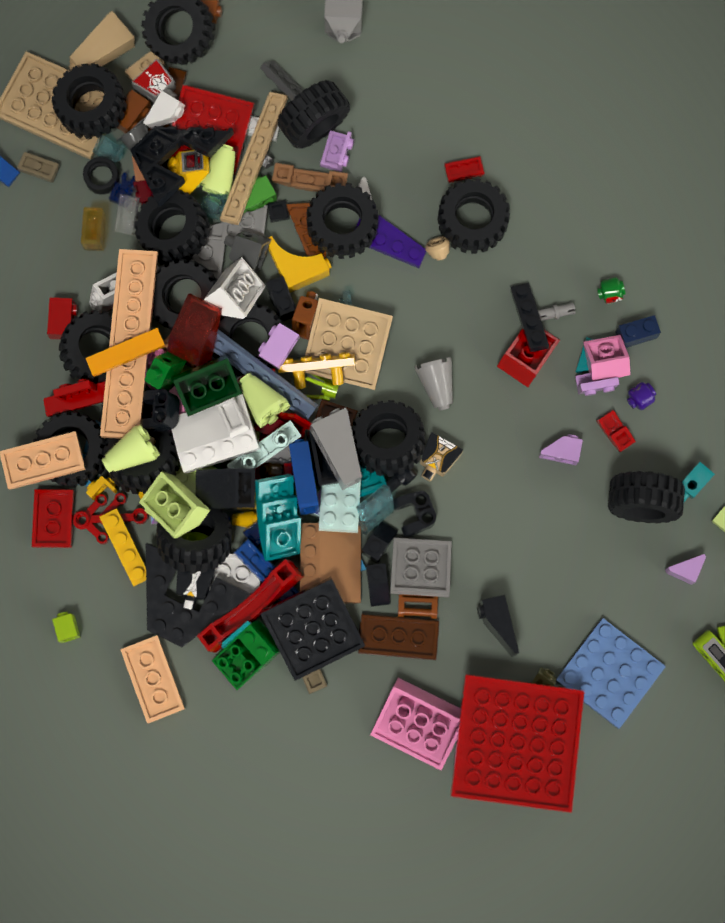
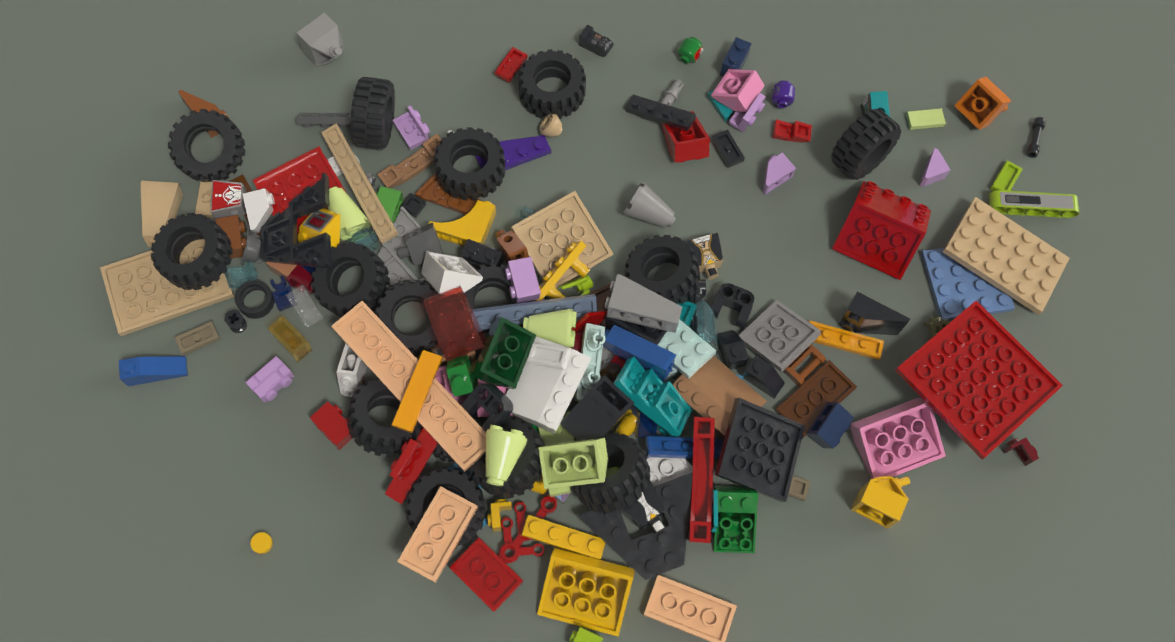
camera: 50 degrees left, 10 degrees down
none -> black bush [225,310,247,333]
none -> lavender brick [245,356,295,403]
none -> yellow slope [537,548,635,636]
none -> black leg [579,24,614,57]
none -> black plate [711,130,745,168]
none -> dark blue brick [806,402,854,449]
none -> light orange tile [809,321,884,360]
none -> red bracket [832,181,931,280]
none -> yellow piece [851,476,910,529]
none -> tan plate [943,197,1070,315]
none -> dark red bracket [1003,438,1039,466]

